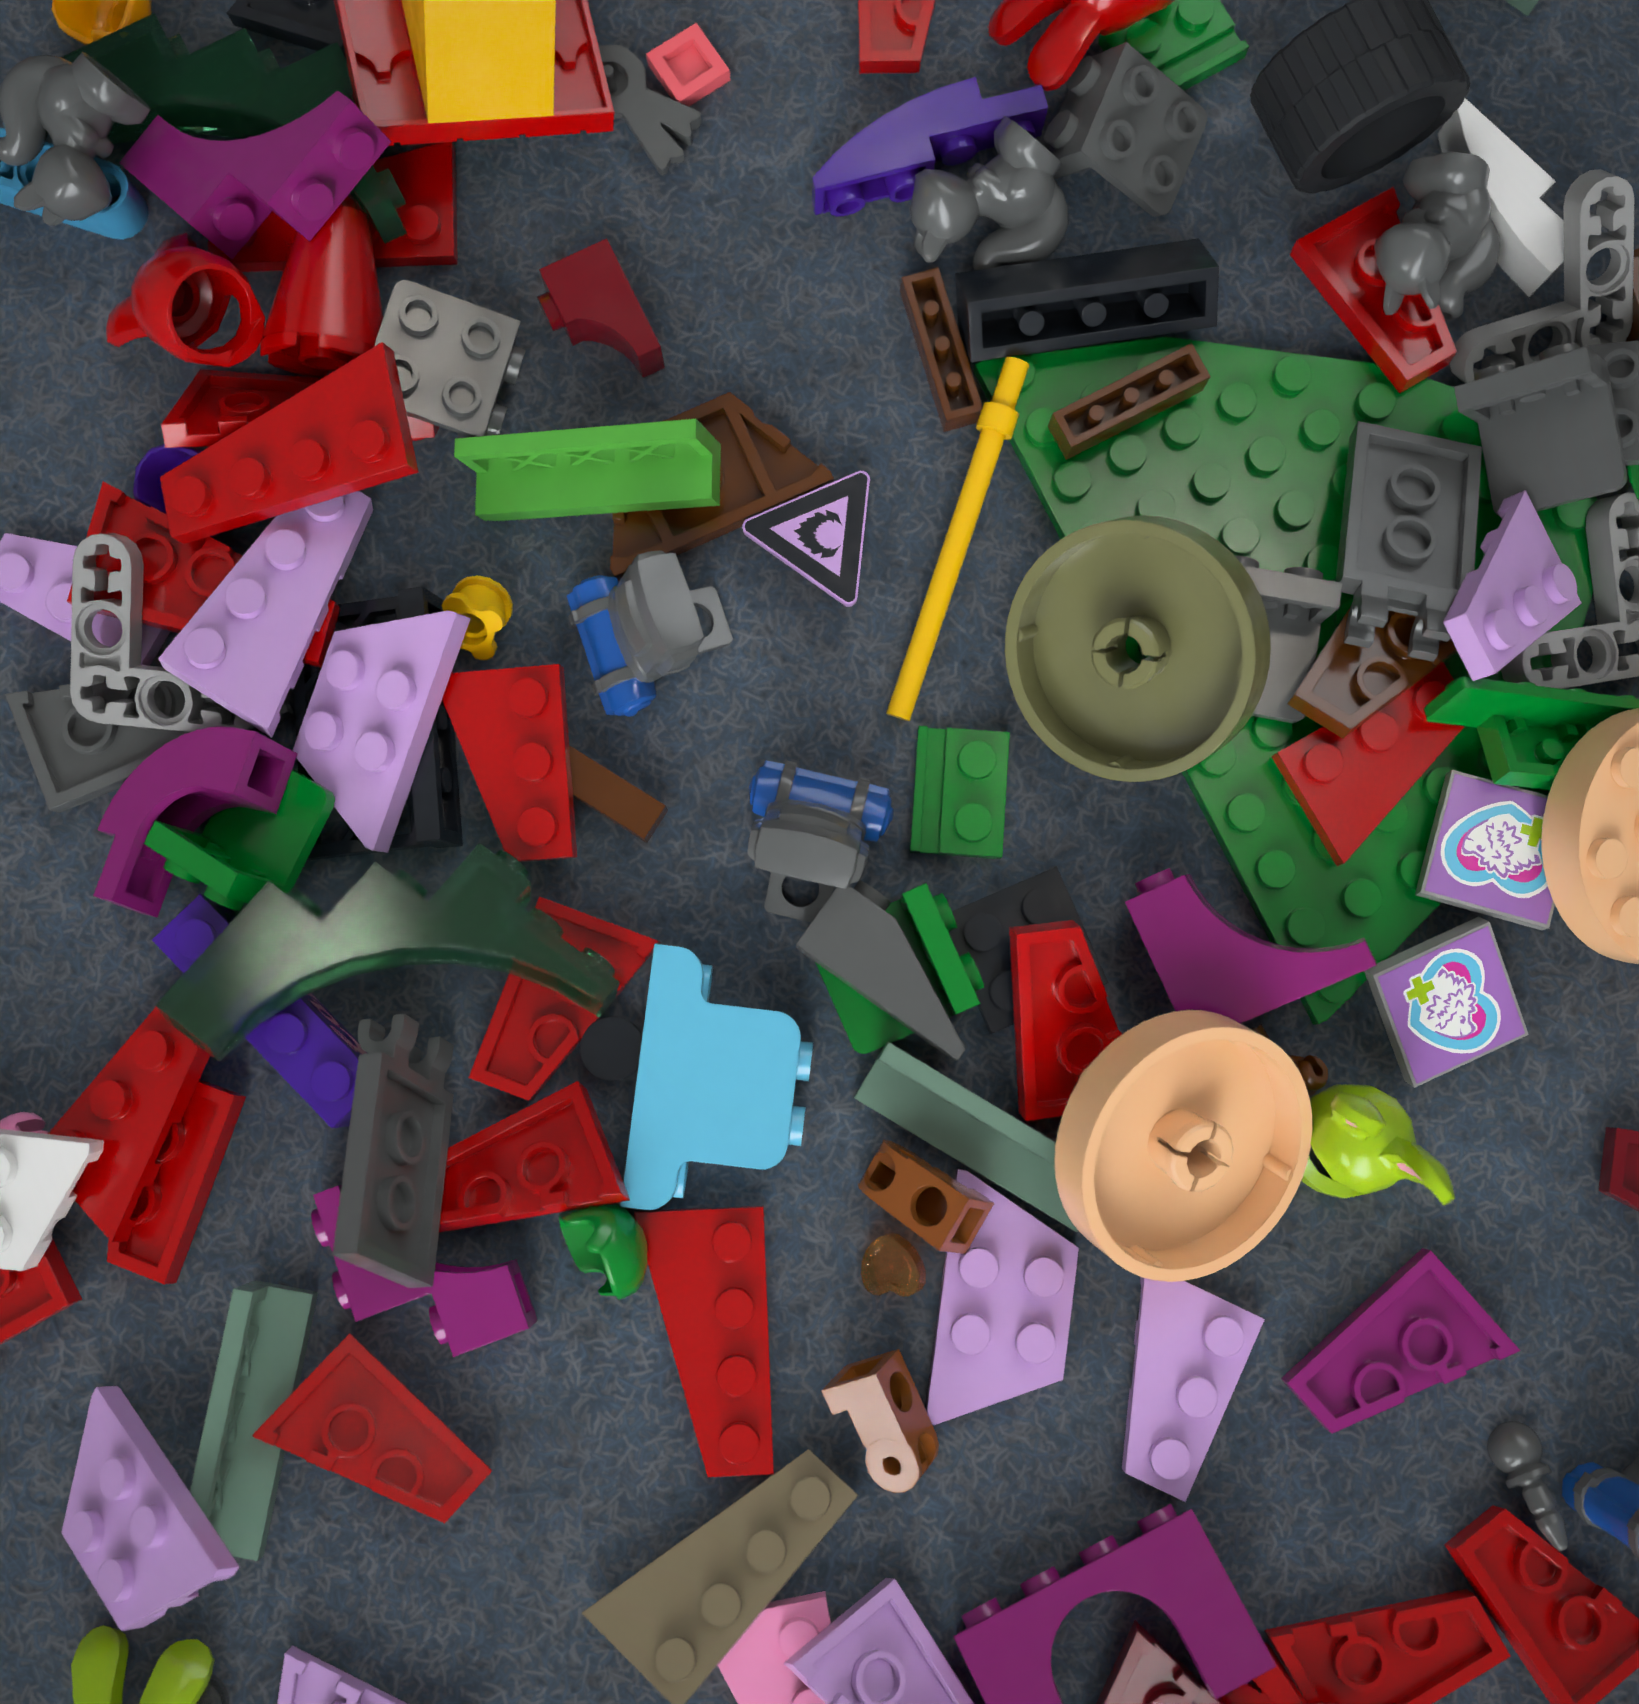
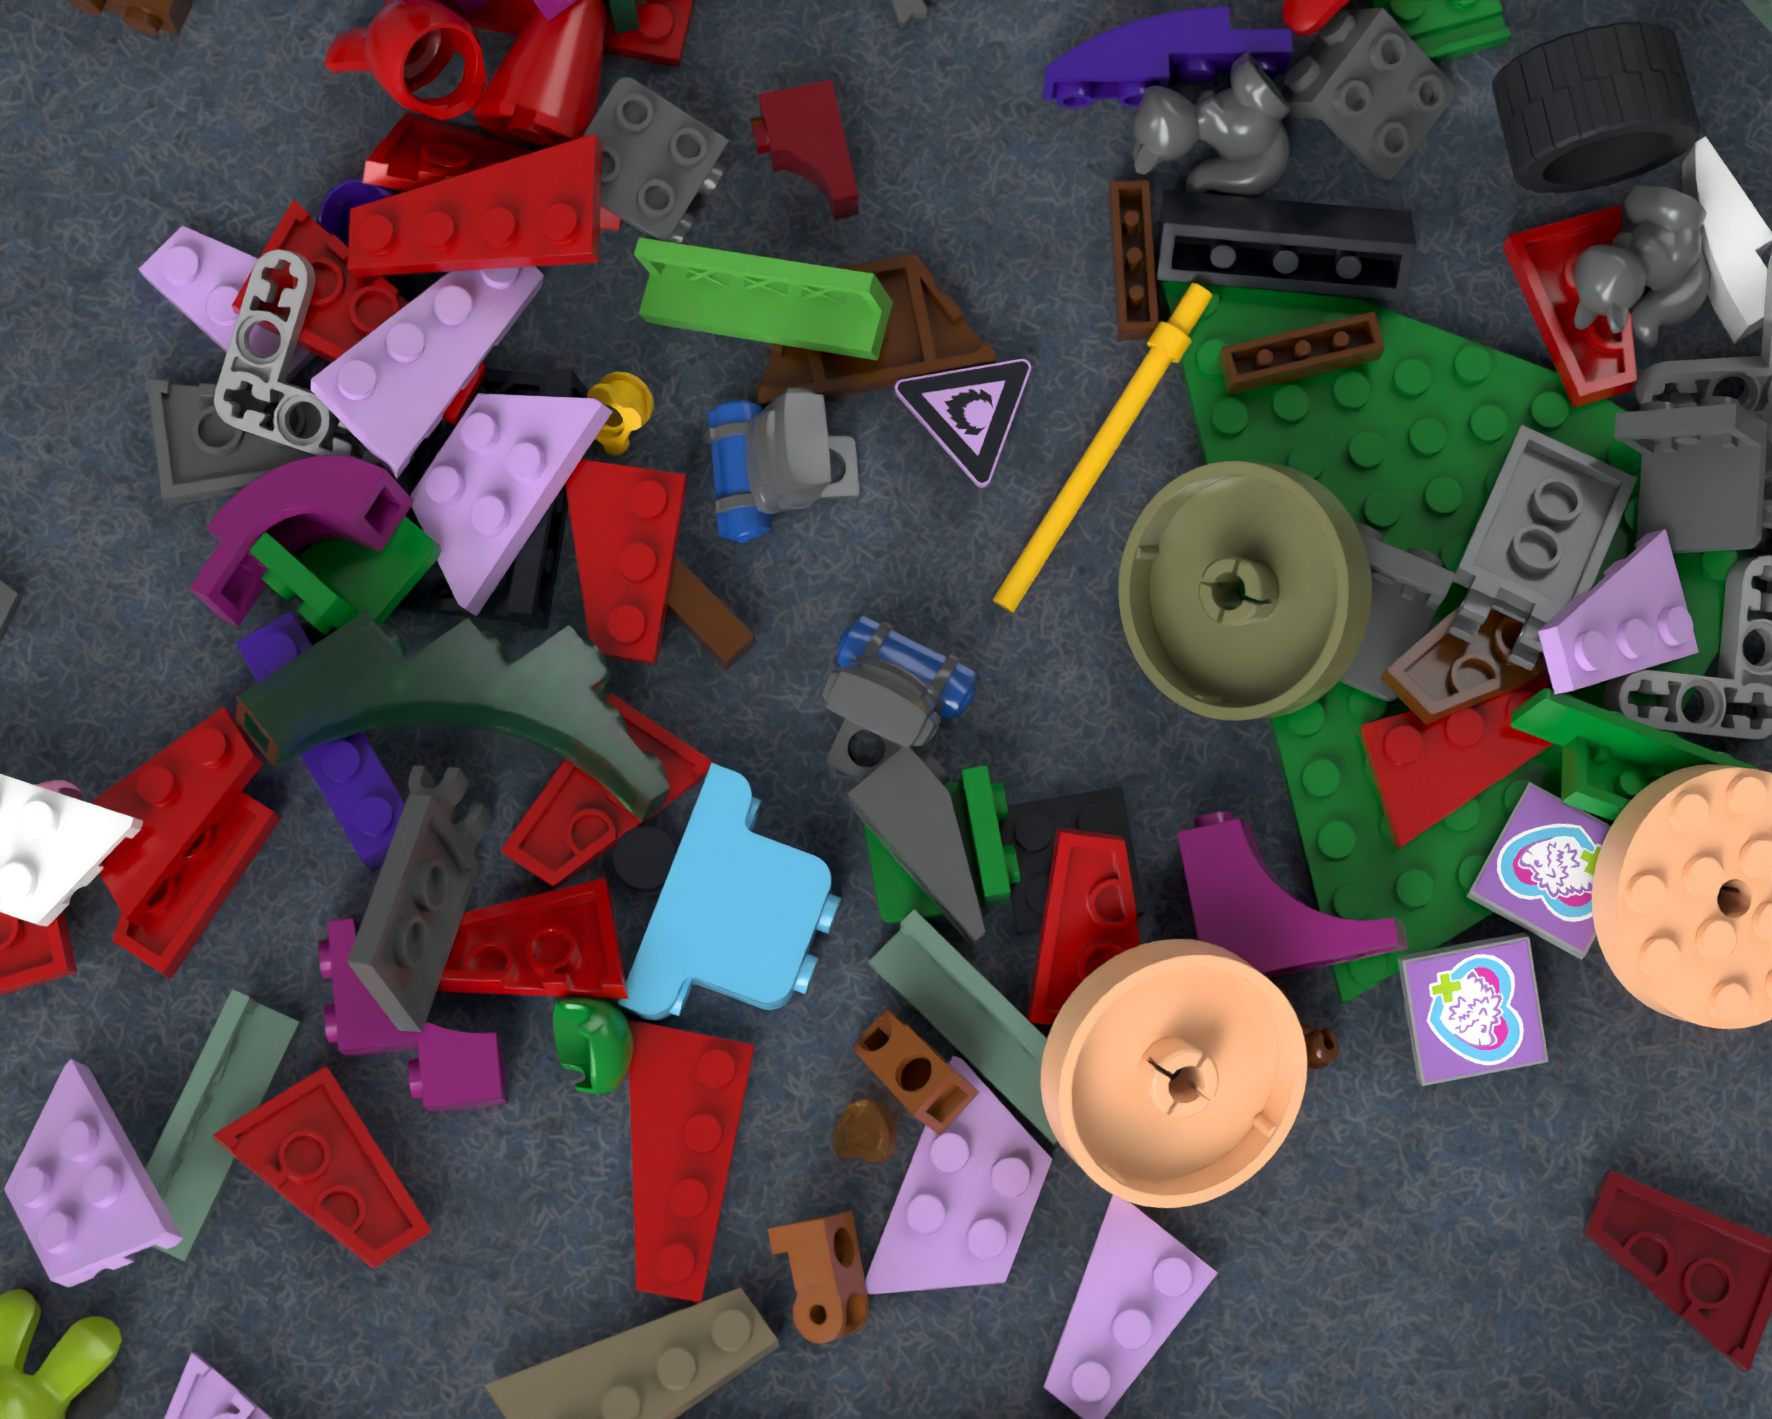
camera: 15 degrees right, 5 degrees down
green plate [909,726,1010,859] -> none
magenta wing [1281,1248,1520,1434] -> none
lime piece [1301,1084,1455,1205] -> none

